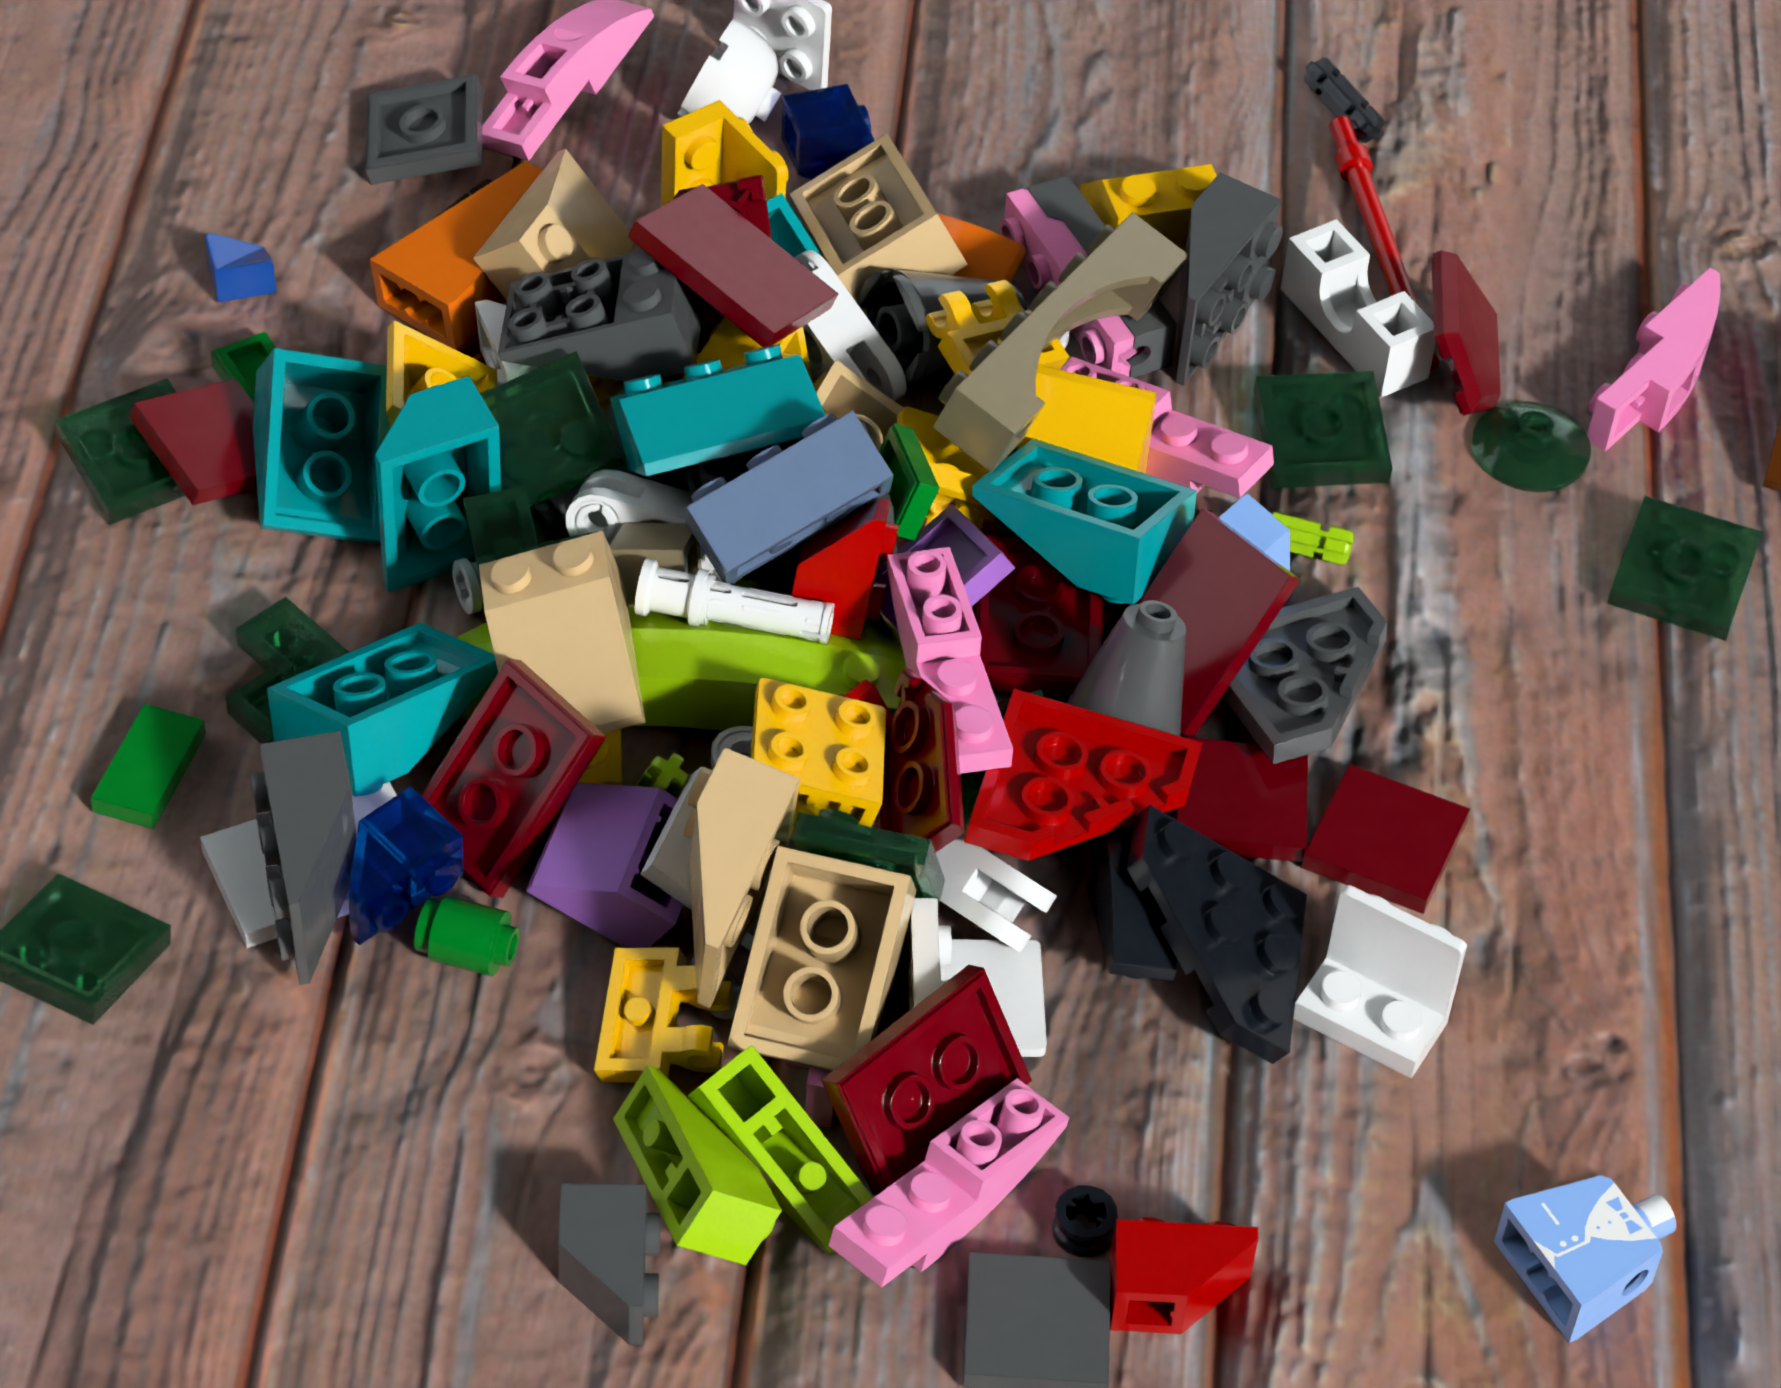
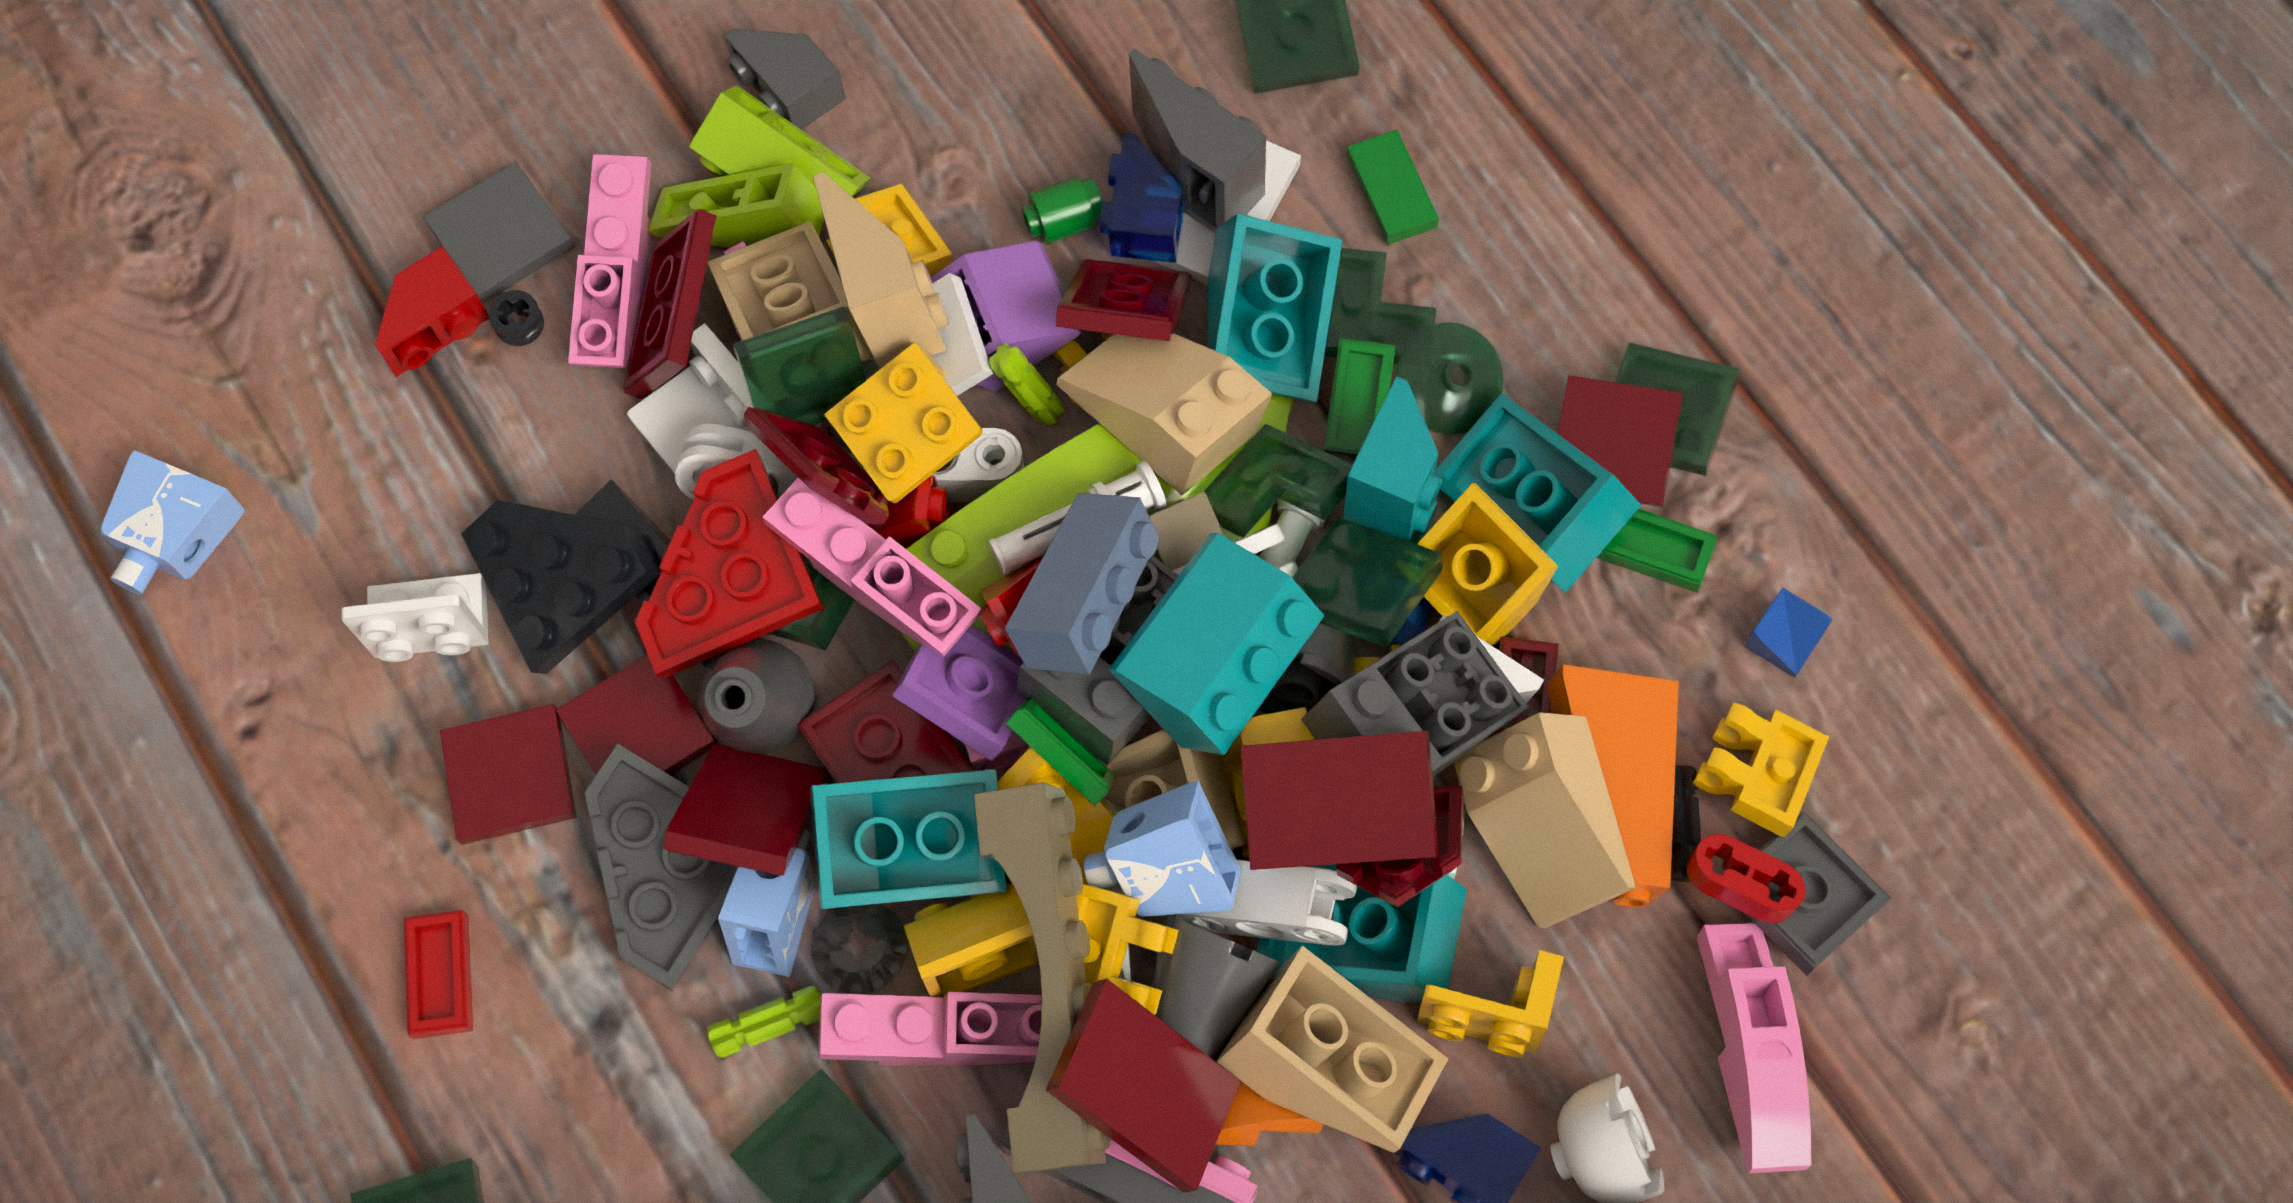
camera: 150 degrees right, 20 degrees up
none -> red tile [404,910,473,1039]
none -> dark red tile [1045,978,1241,1192]
none -> light blue torso [1084,781,1241,917]
none -> green tile [1323,338,1396,456]
none -> clear green dish [1396,322,1503,435]
none -> red beam [1686,834,1806,923]
none -> yellow plate [1693,703,1829,838]

